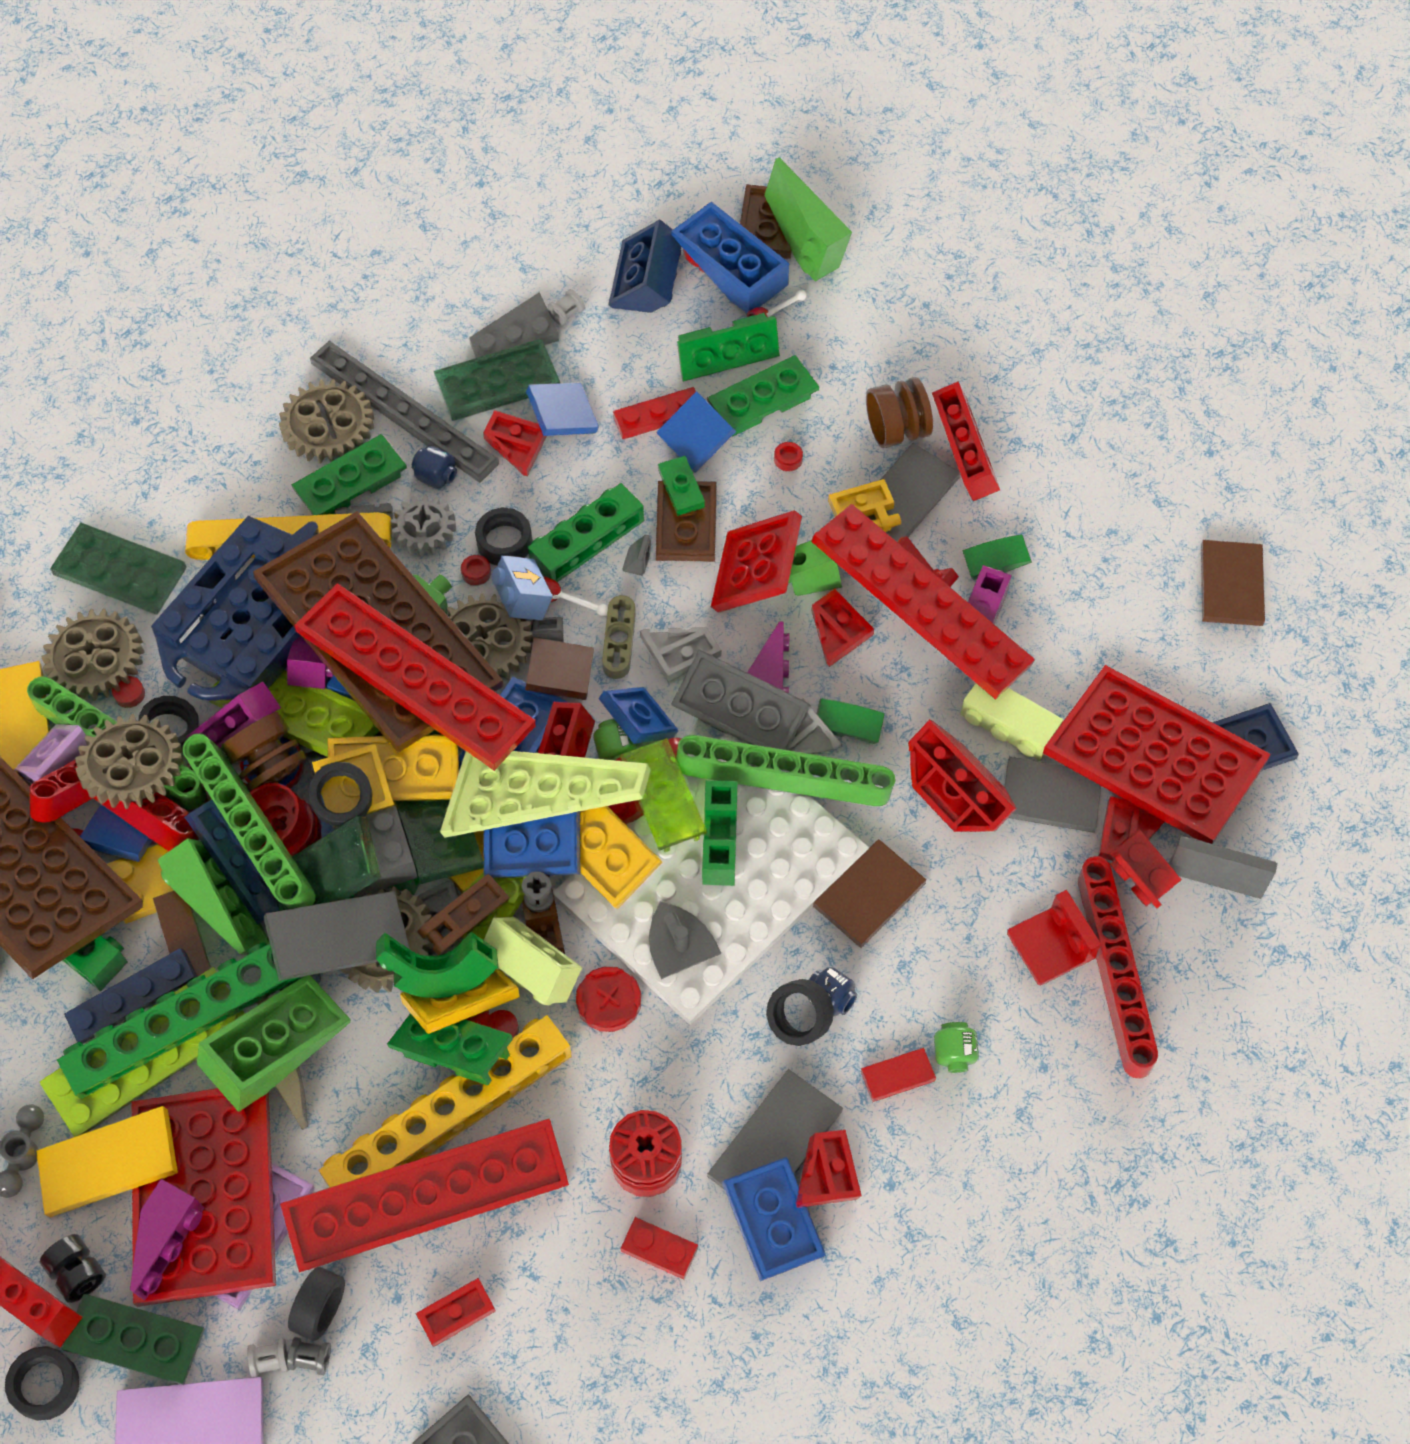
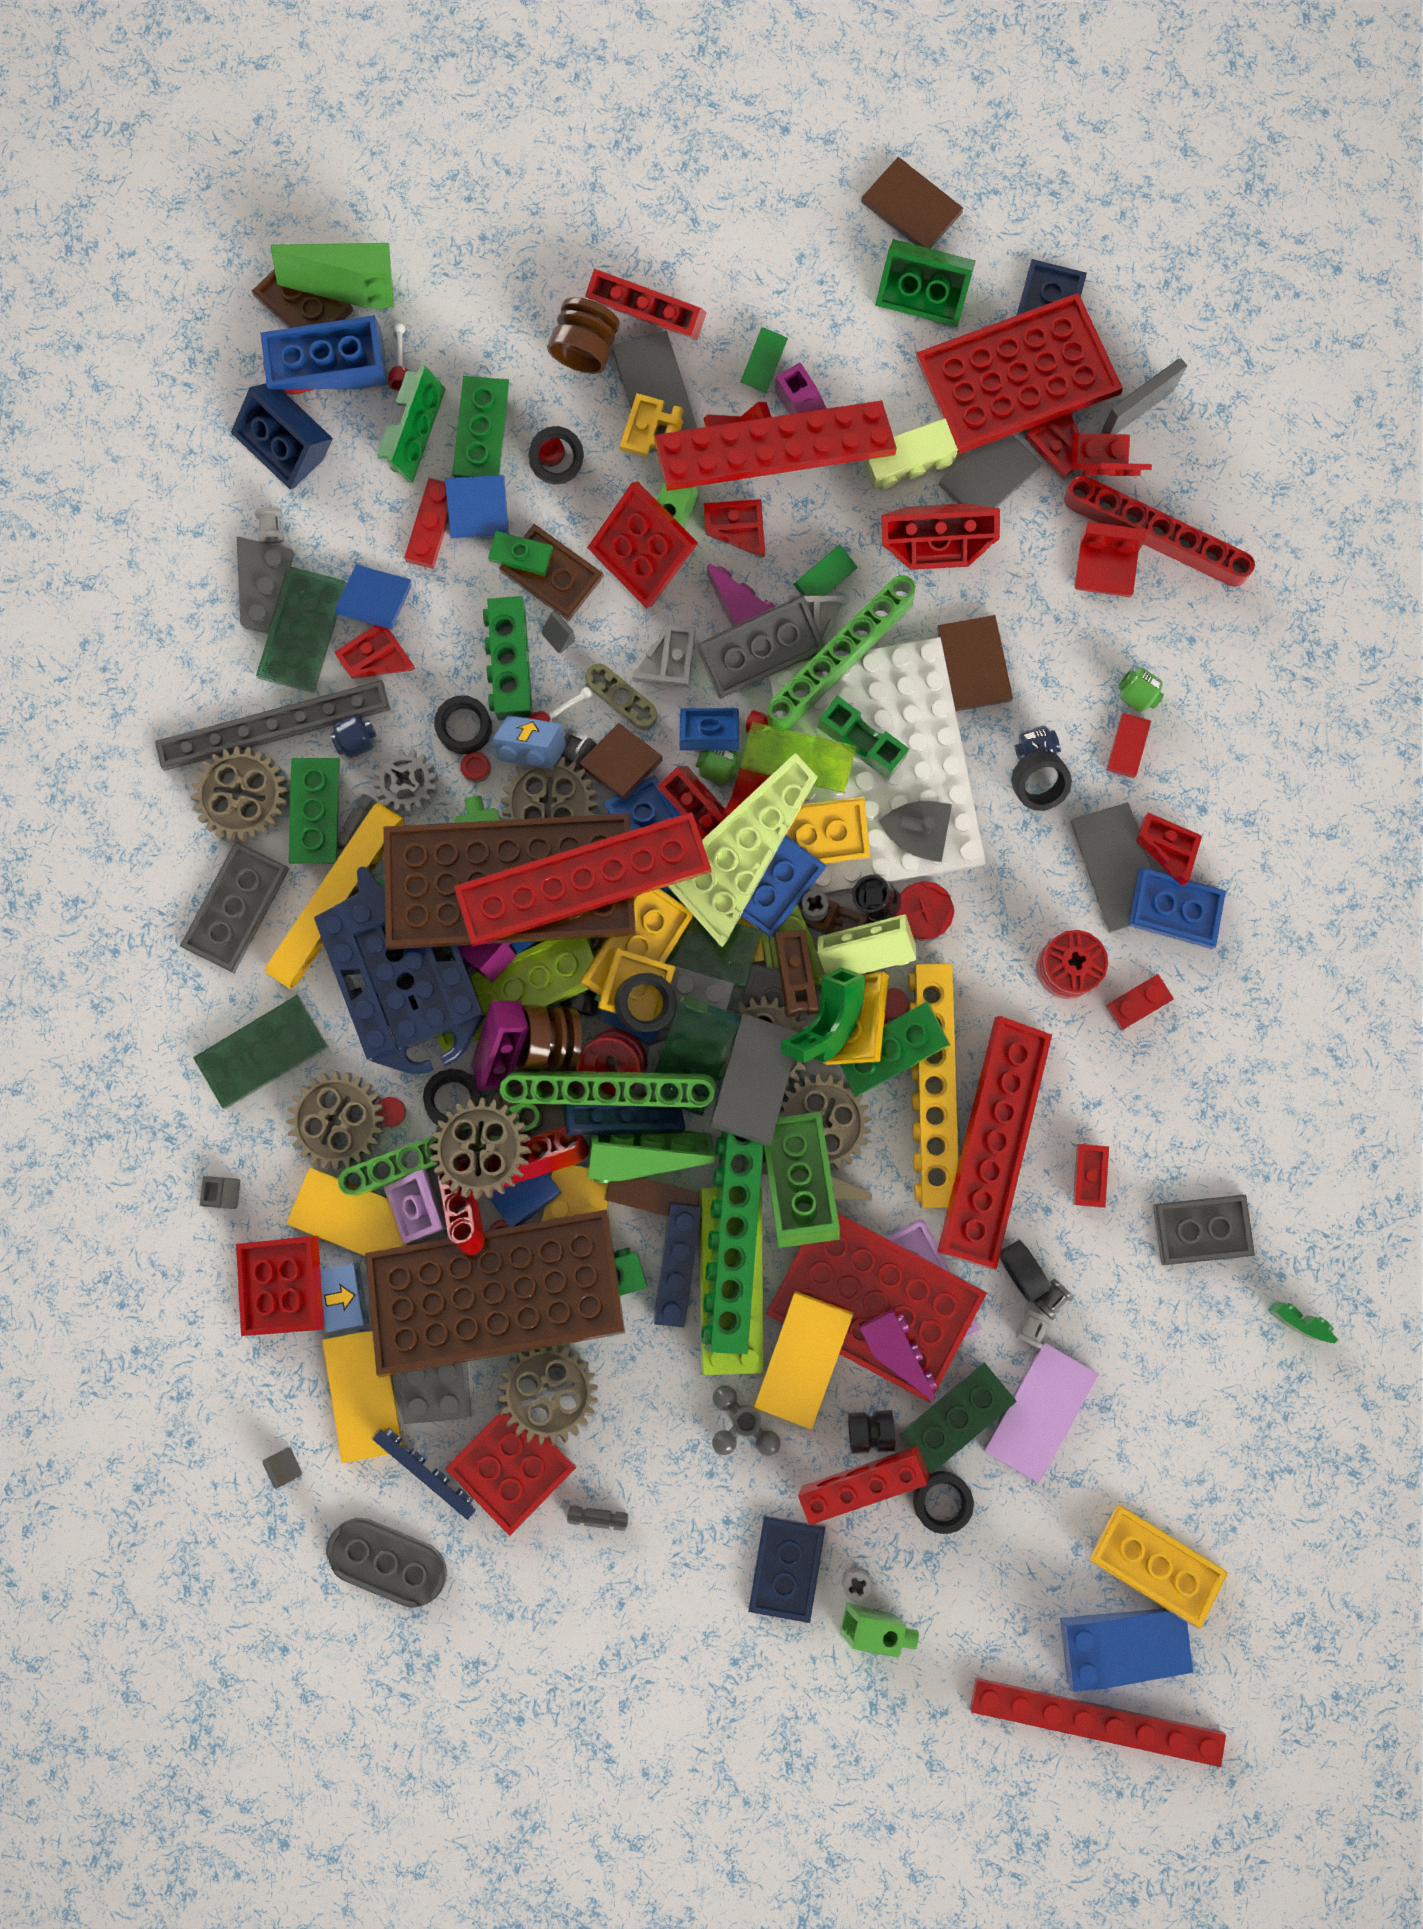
camera: 50 degrees left, 20 degrees up
none -> dark grey tile [180,841,290,974]
none -> black tyre [528,426,584,485]
none -> dark tan gear [778,1074,872,1171]
none -> black wheel [852,874,901,921]
none -> green slope [875,239,976,327]

